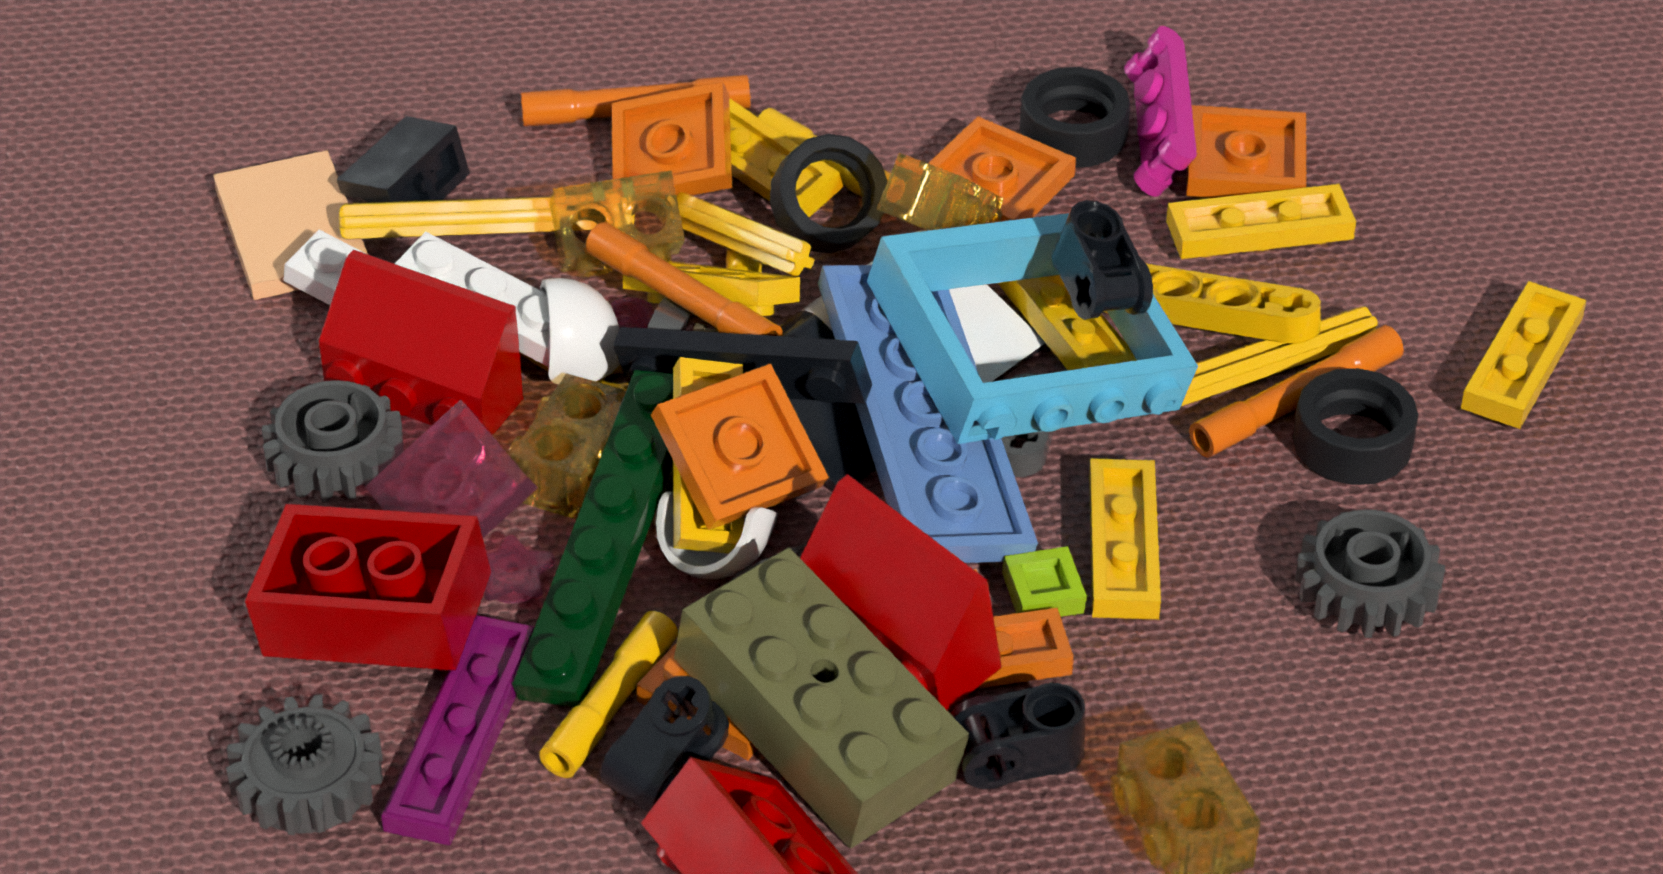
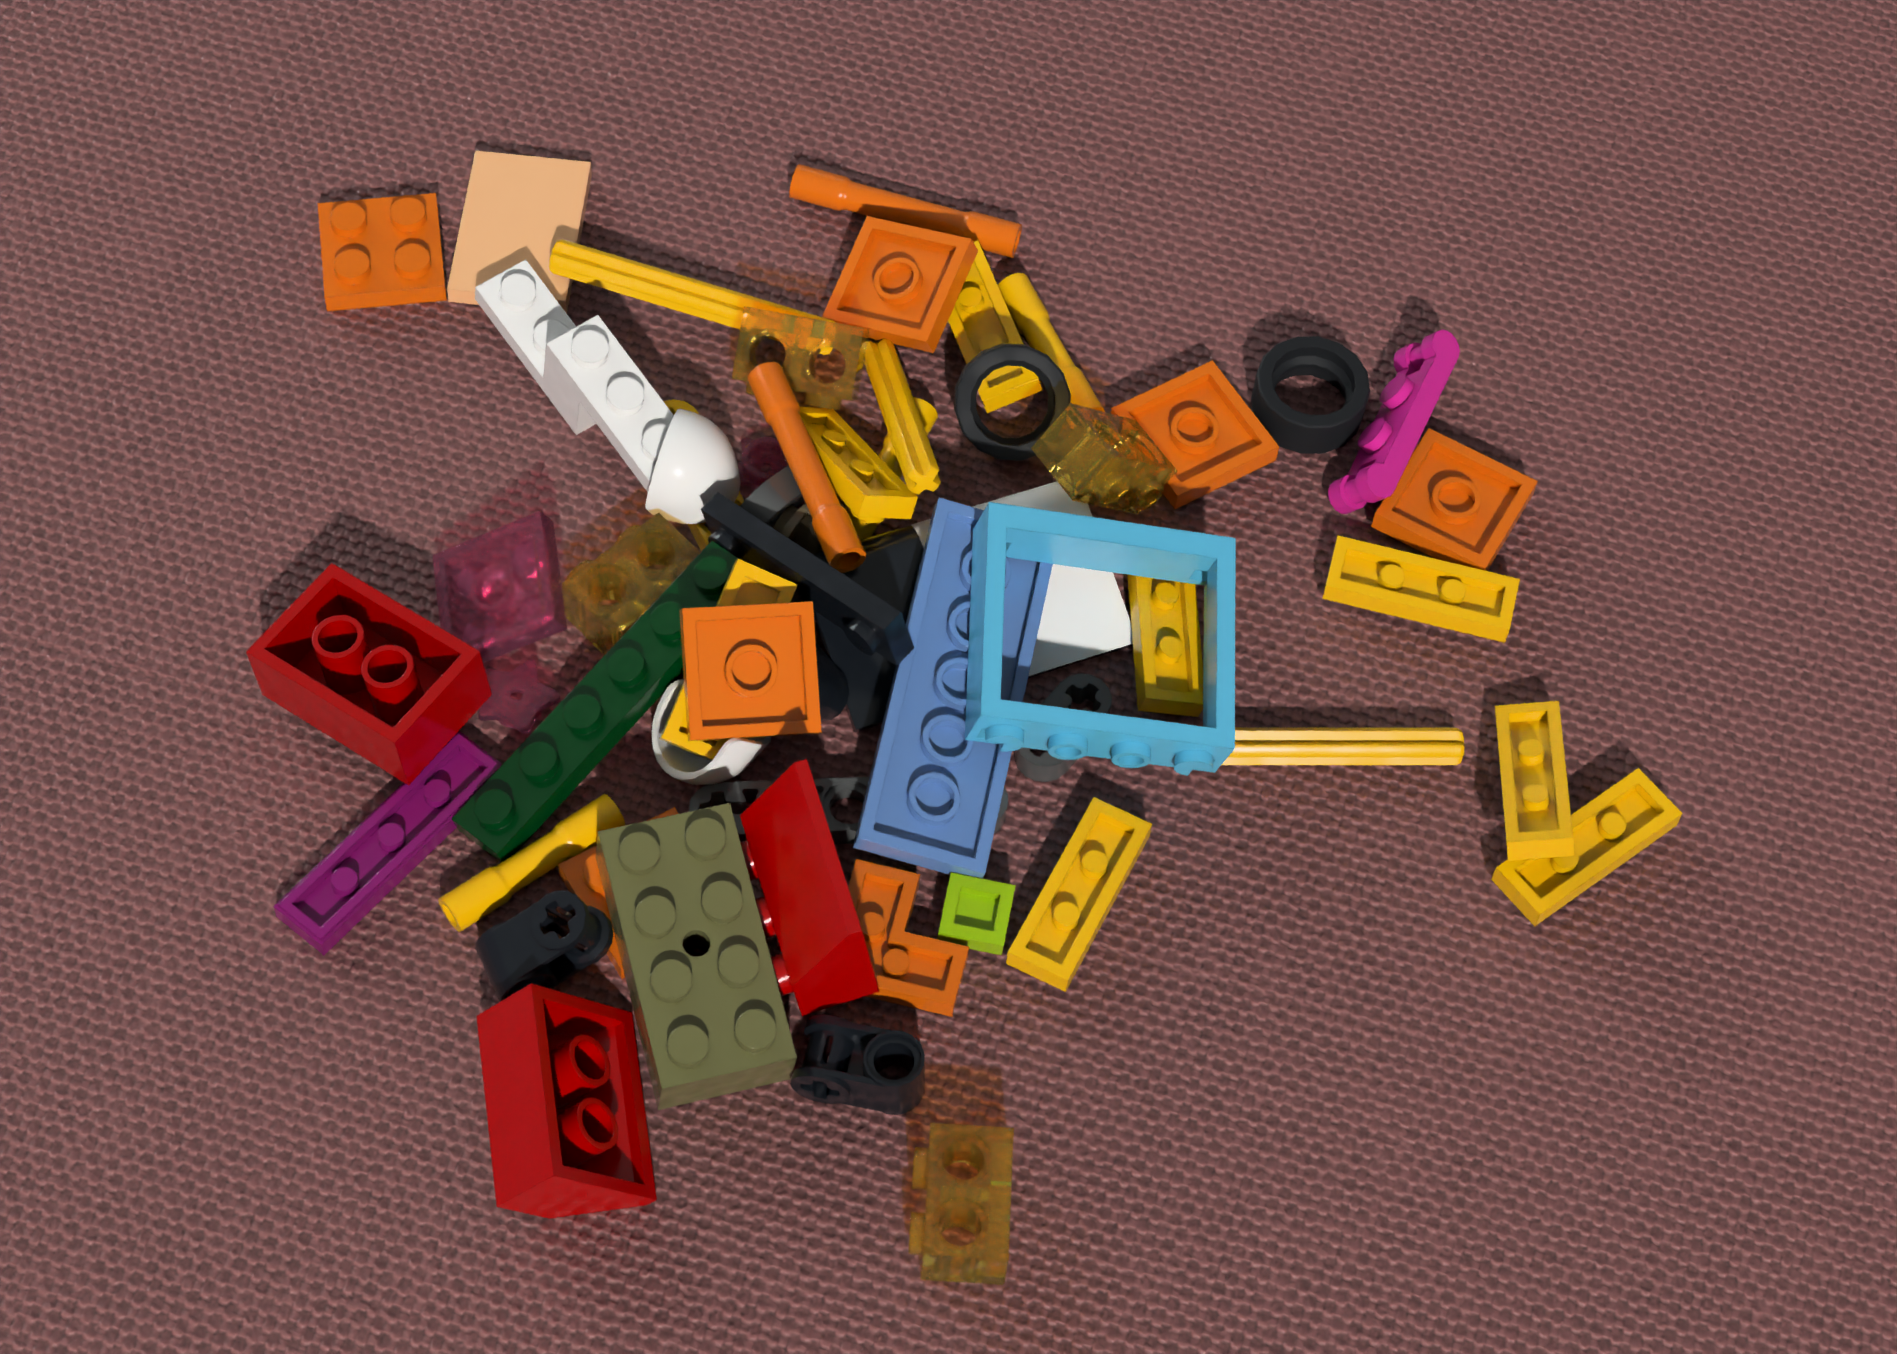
camera: 20 degrees right, 15 degrees up
dark grey gear [226,695,383,835] -> none
dark grey gear [262,380,405,502] -> none
red slope [319,250,523,445] -> none
black hinge [336,116,470,203] -> none
black piece [1051,200,1153,320] -> none
yellow beam [1105,264,1321,343] -> none
orange piece [1189,325,1404,458] -> none
black tyre [1292,368,1419,485] -> none
dark grey gear [1295,510,1445,638] -> none
none -> orange plate [317,193,447,312]
none -> yellow plate [1495,701,1574,861]

